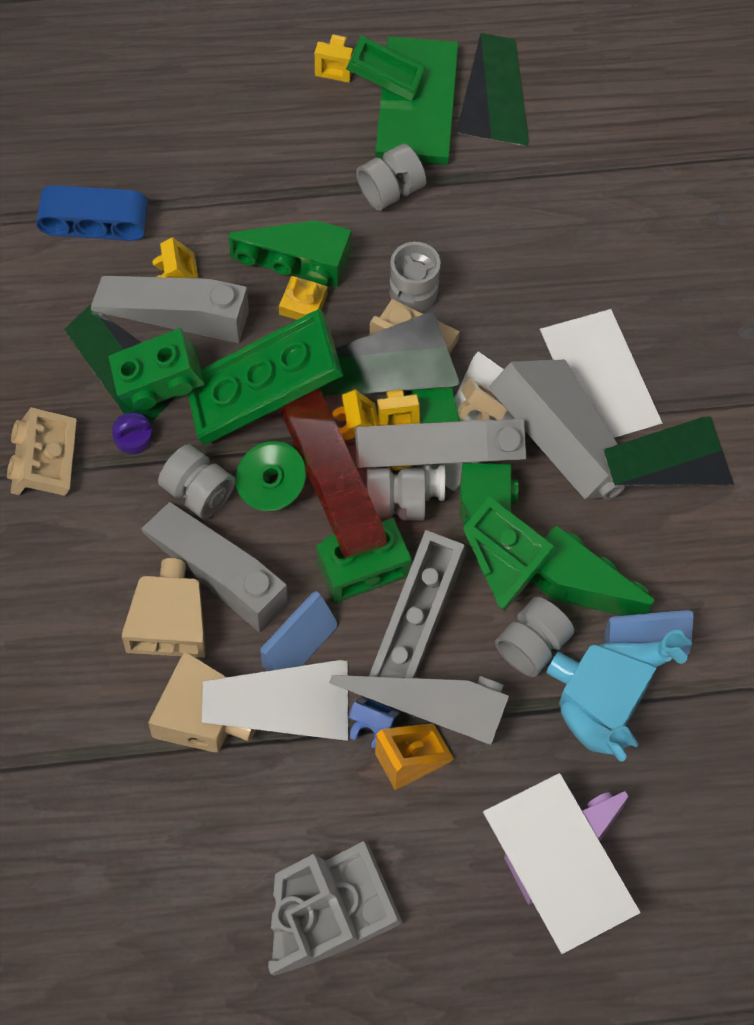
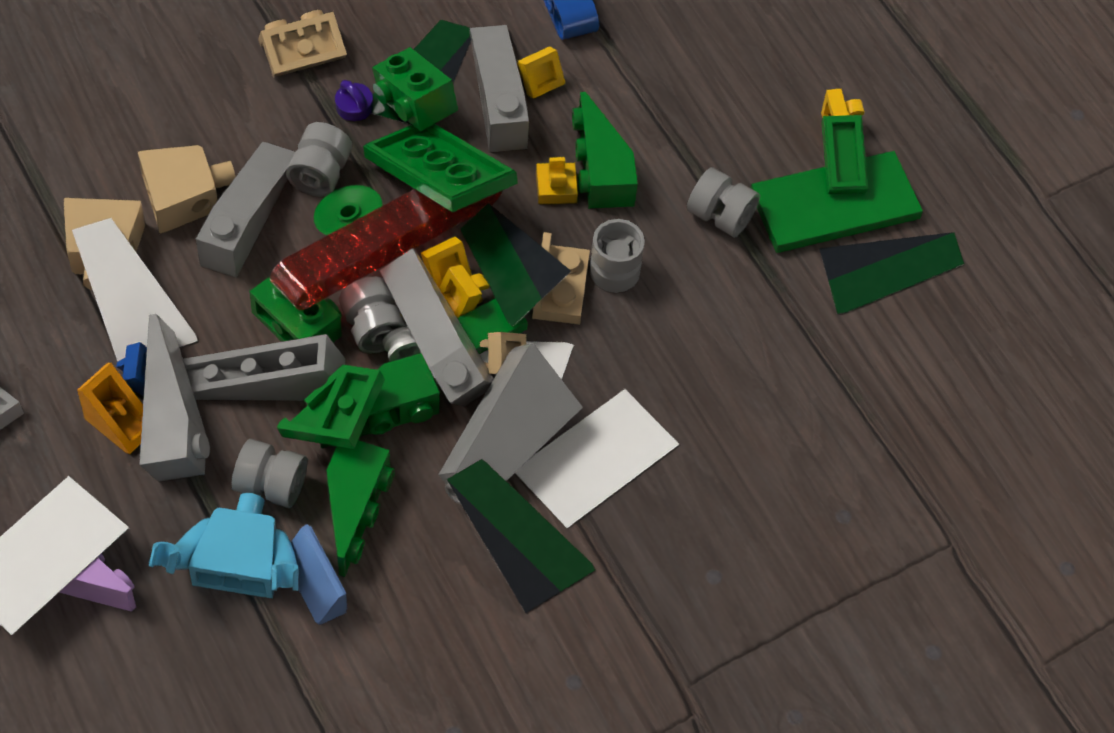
camera: 65 degrees right, 5 degrees down
medium blue slope [260,591,338,671] -> none

